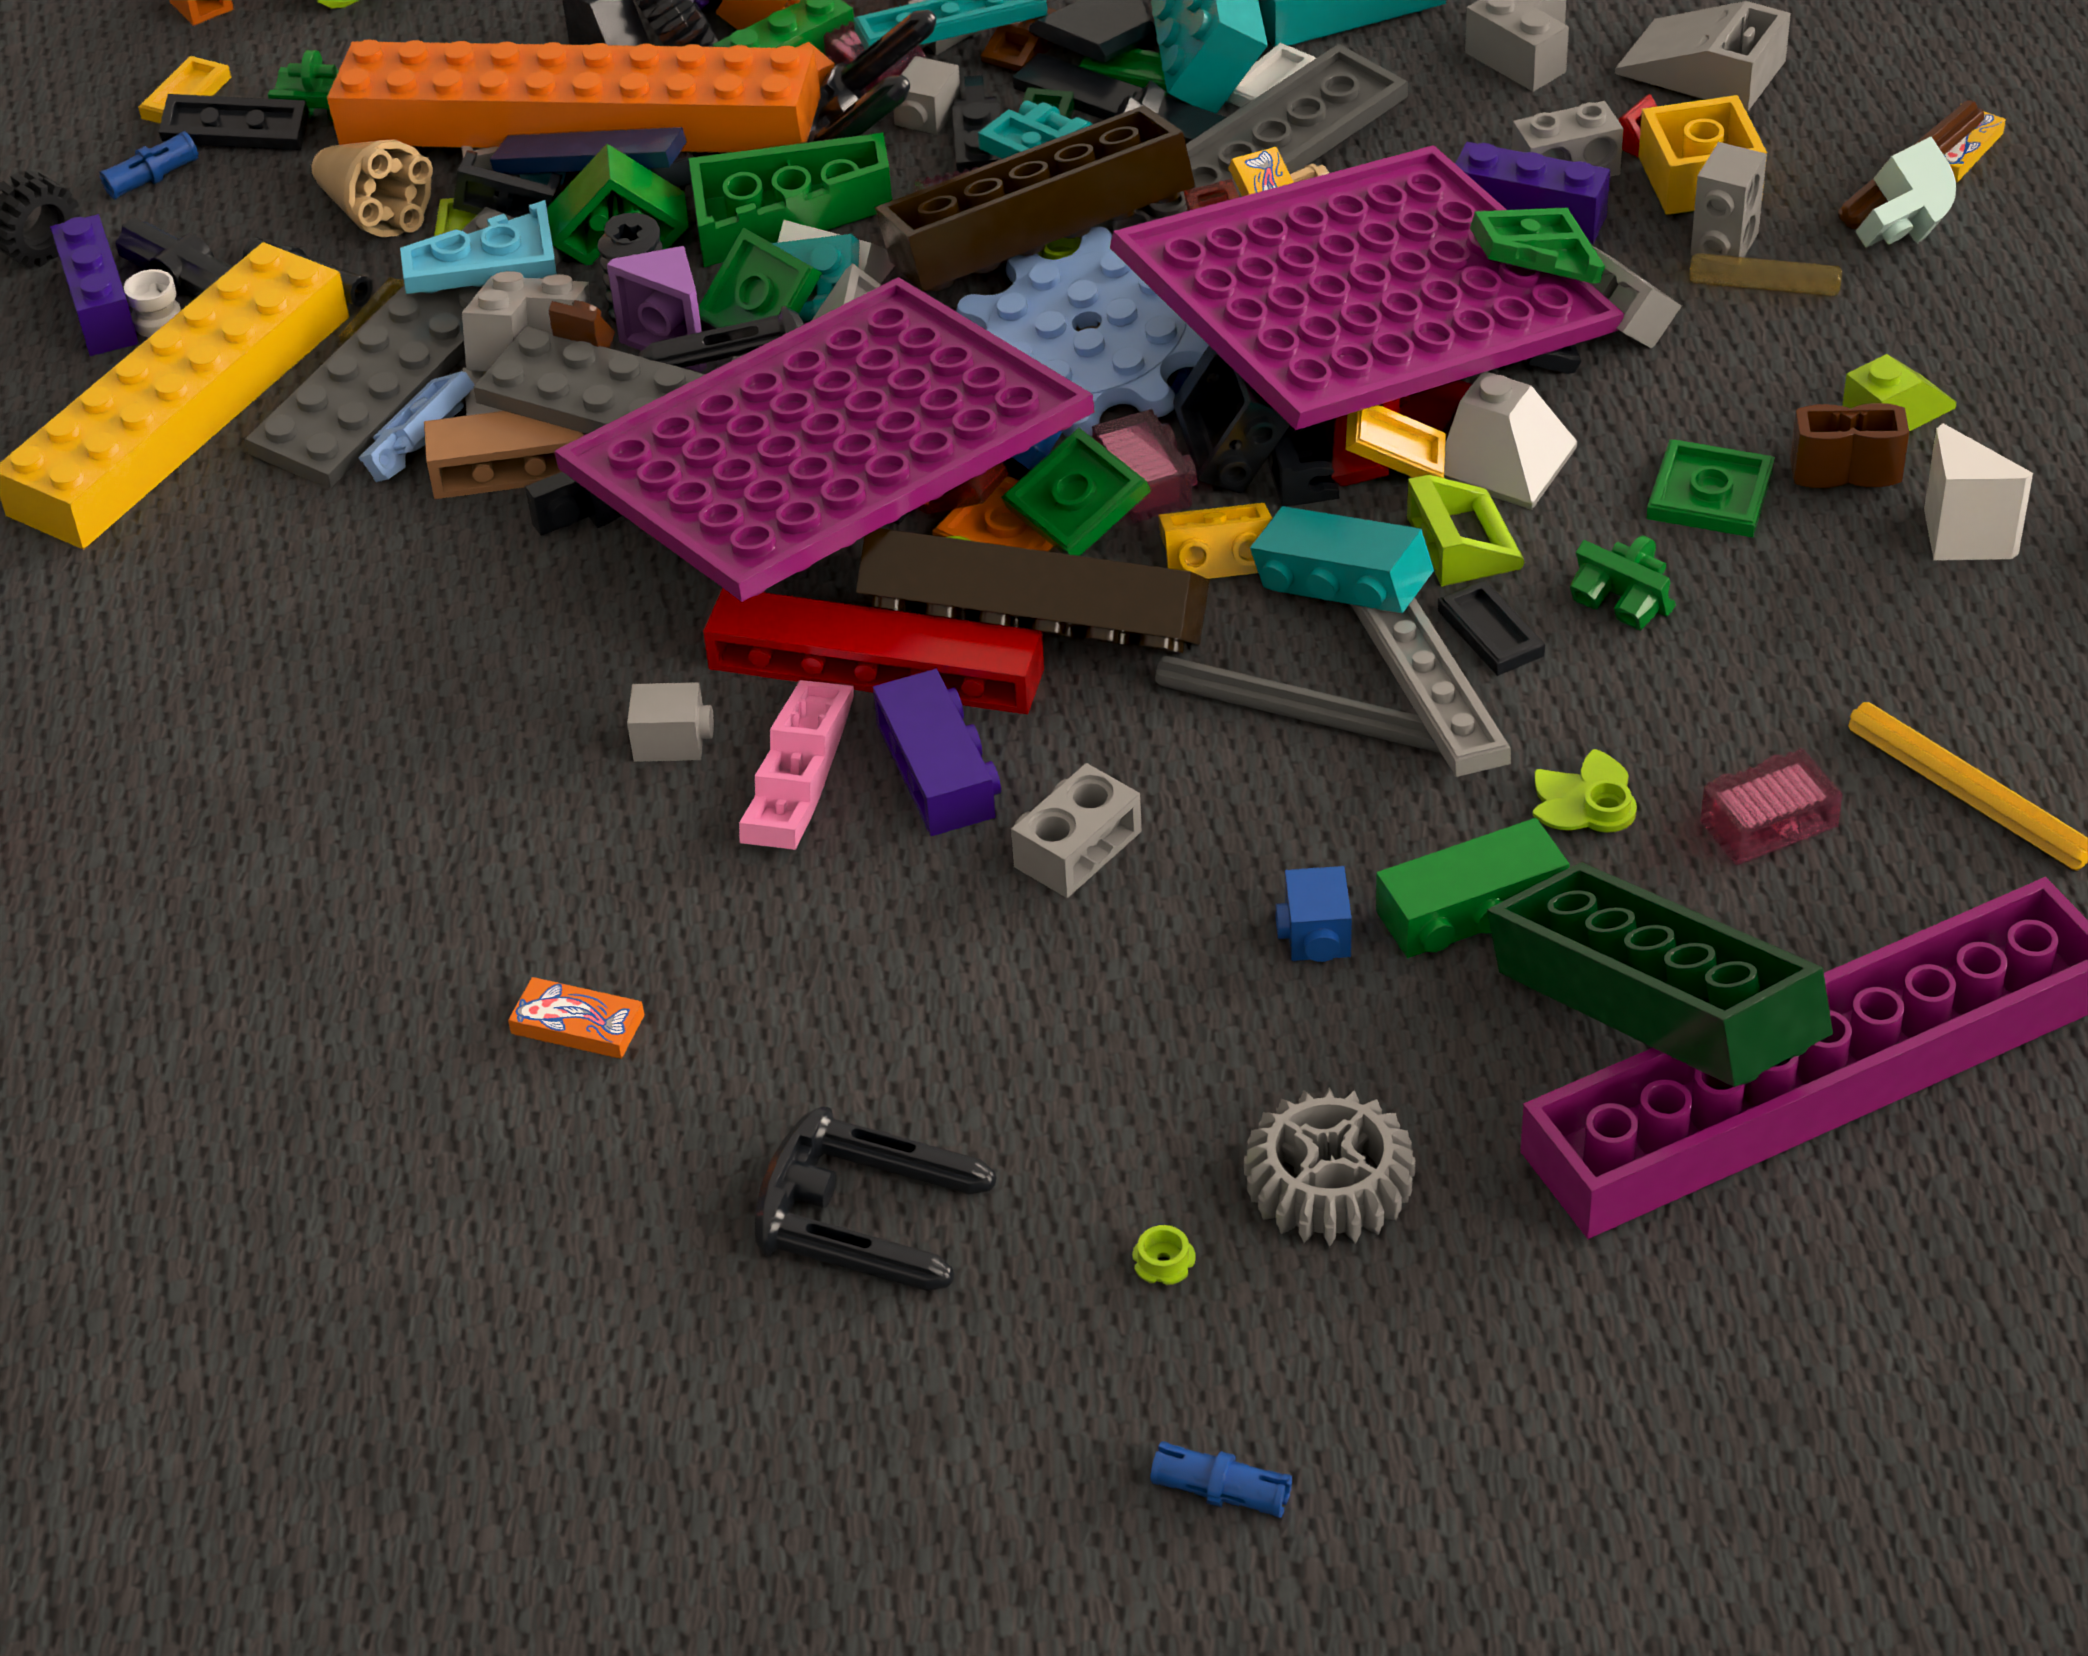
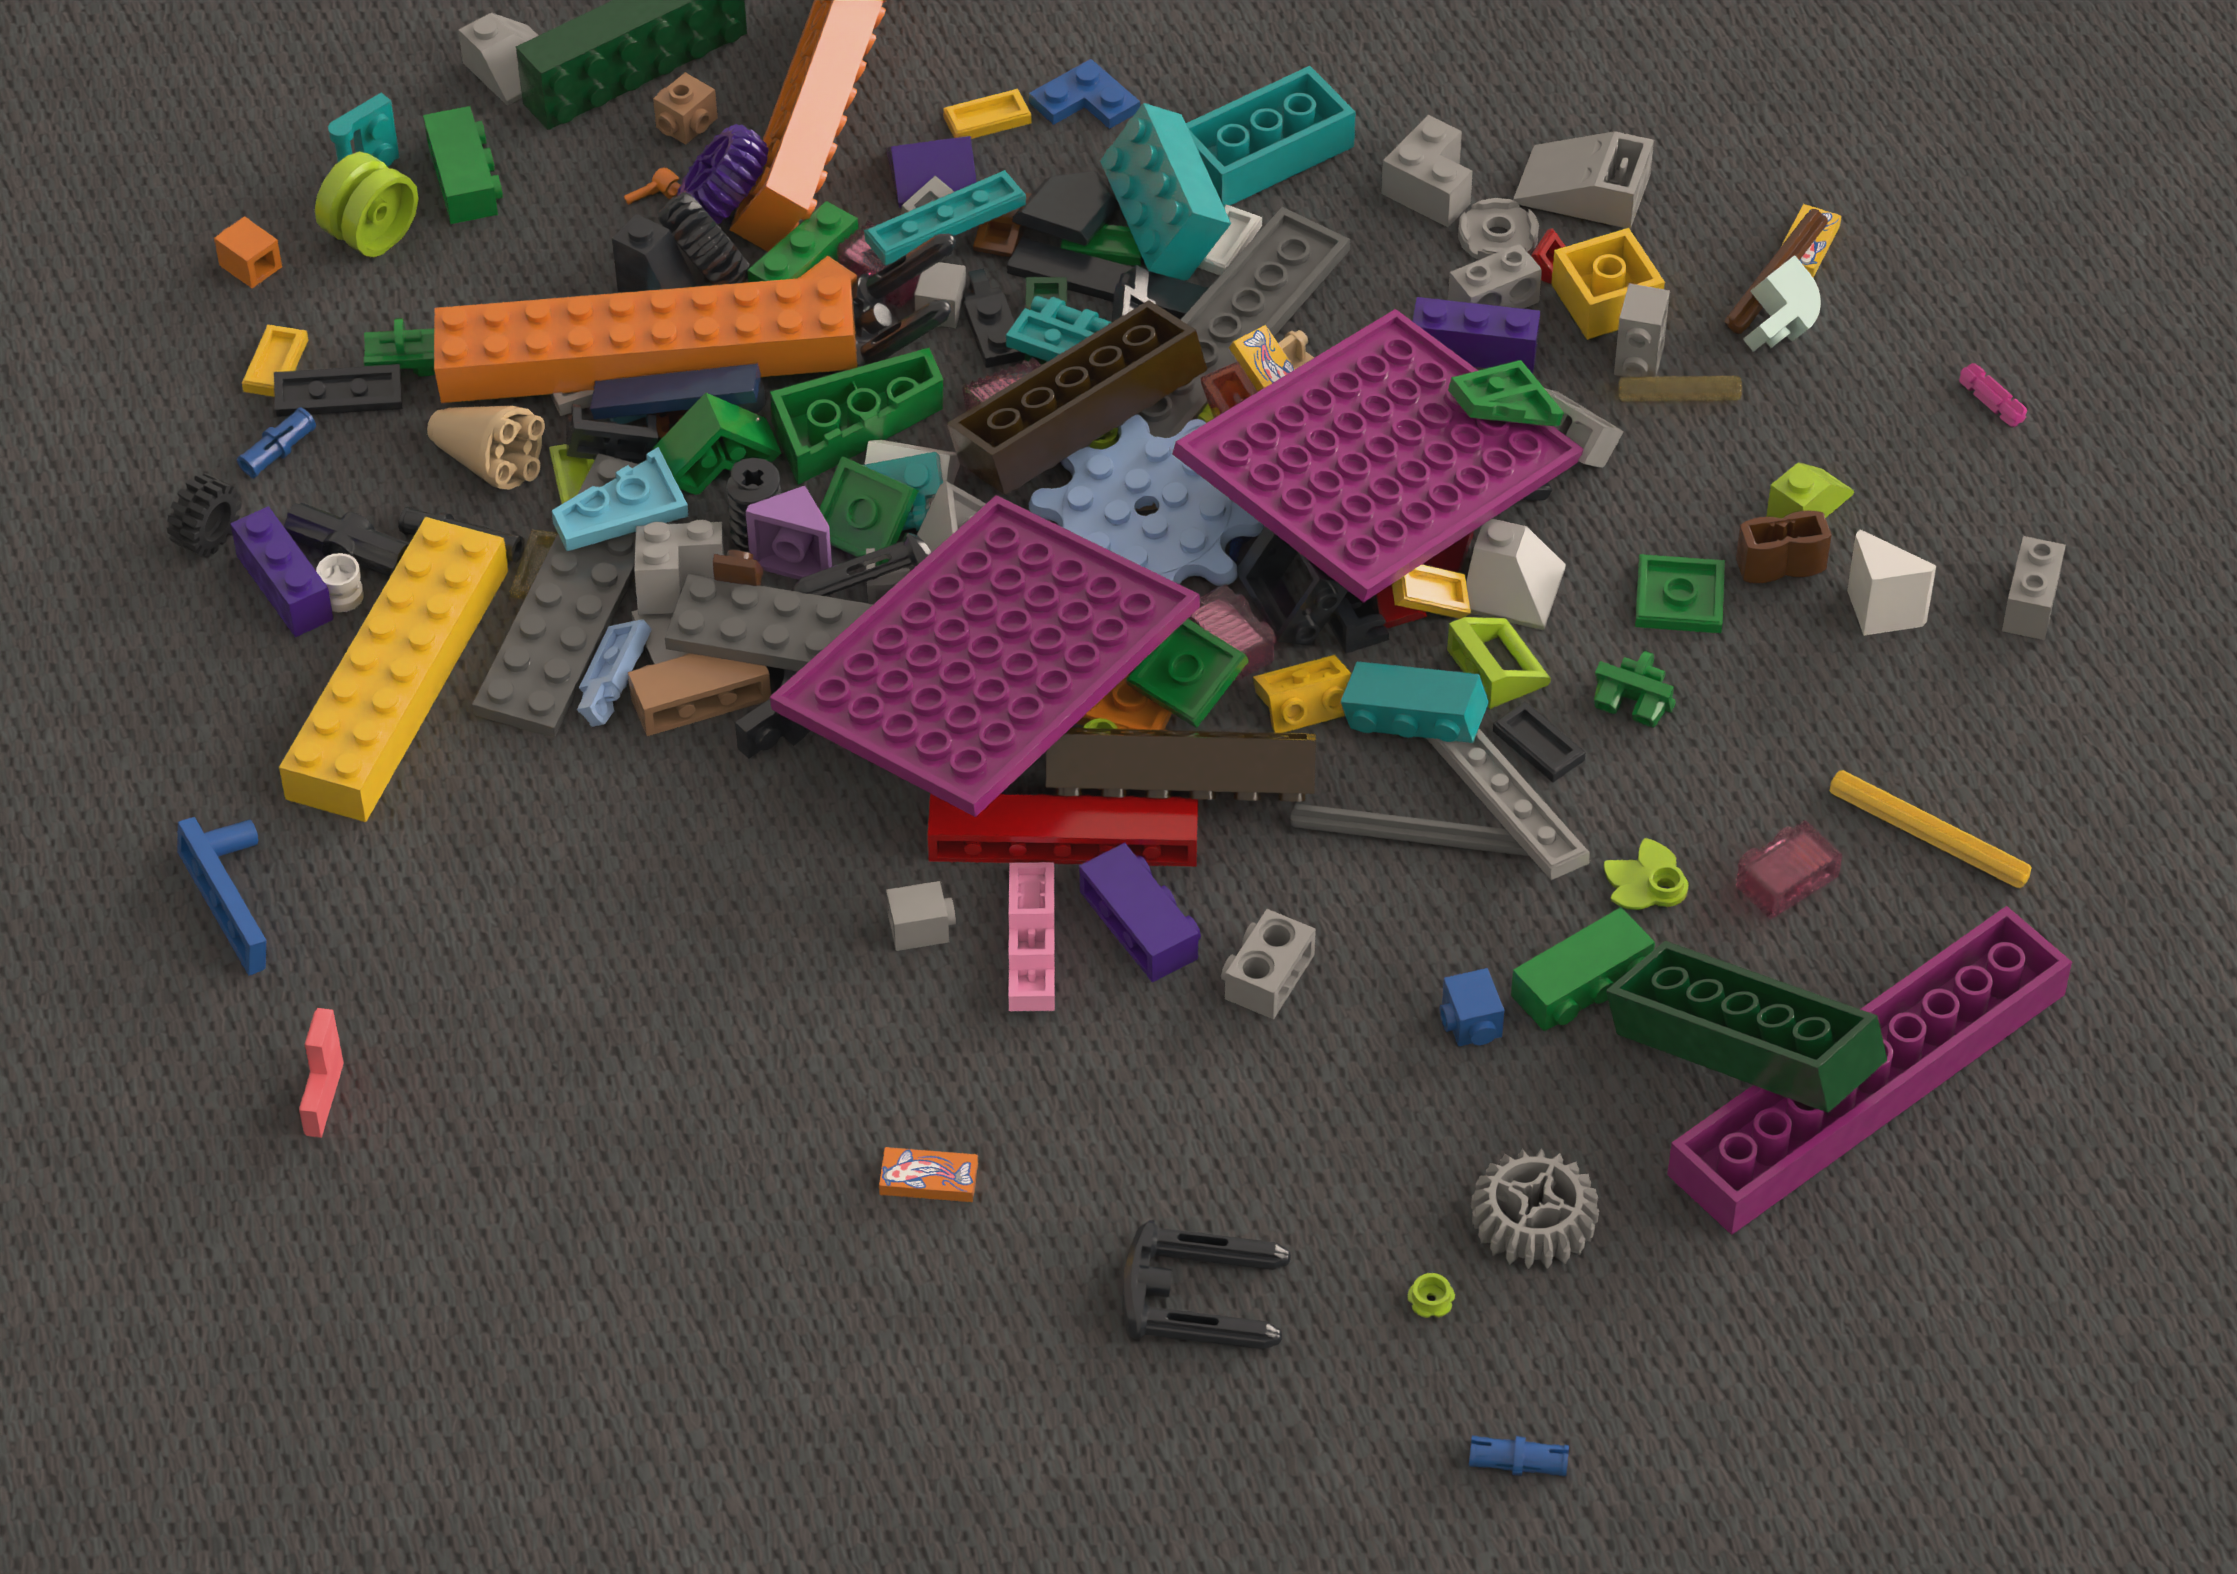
camera: 15 degrees left, 5 degrees up
none -> light grey tile [1458,198,1539,260]

